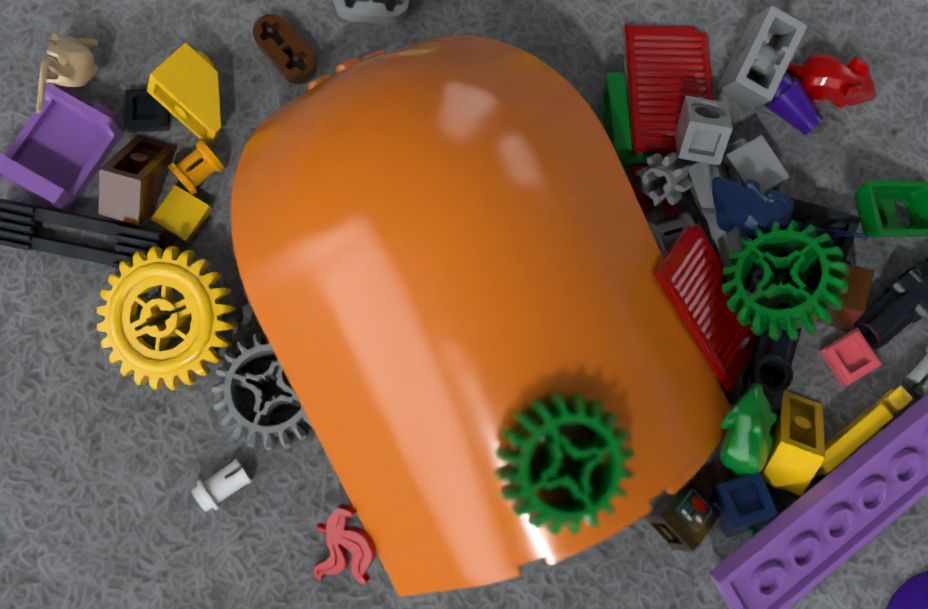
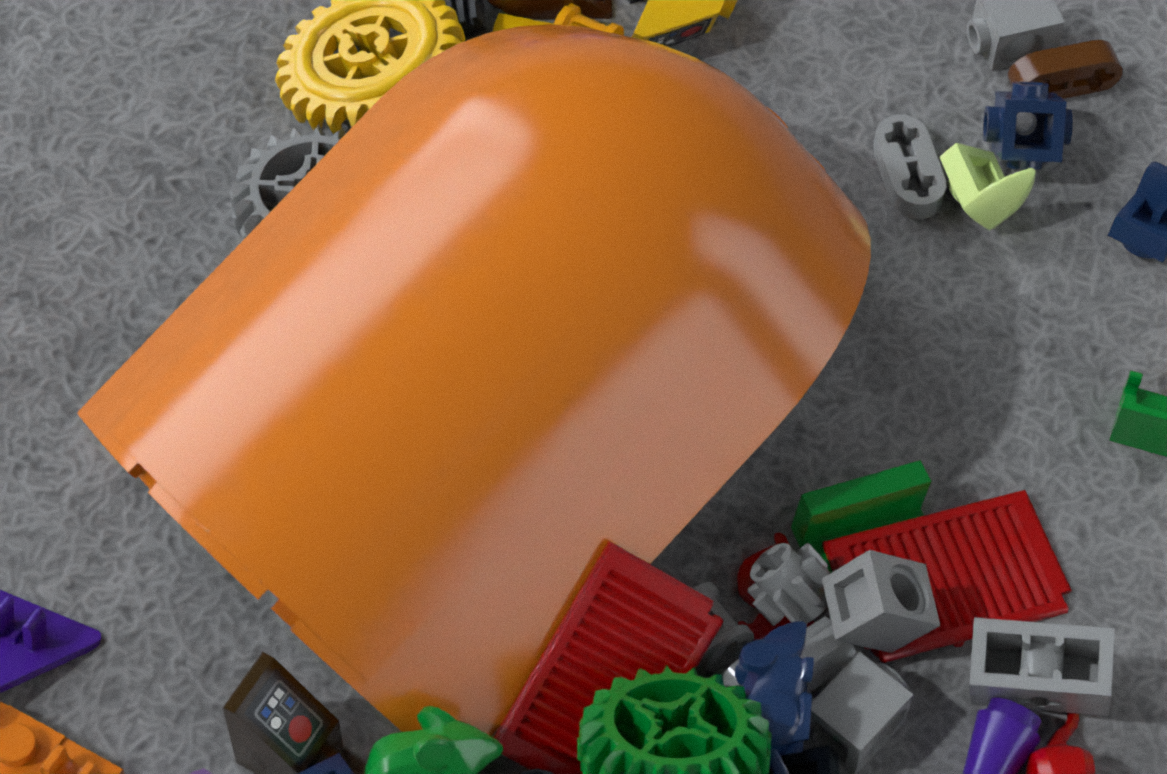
camera: 75 degrees right, 20 degrees down
white pin [191,458,252,512] -> none
reddish brown beam [252,14,317,84] -> none
piece [314,504,376,585] -> none
green gear [494,392,636,535] -> none

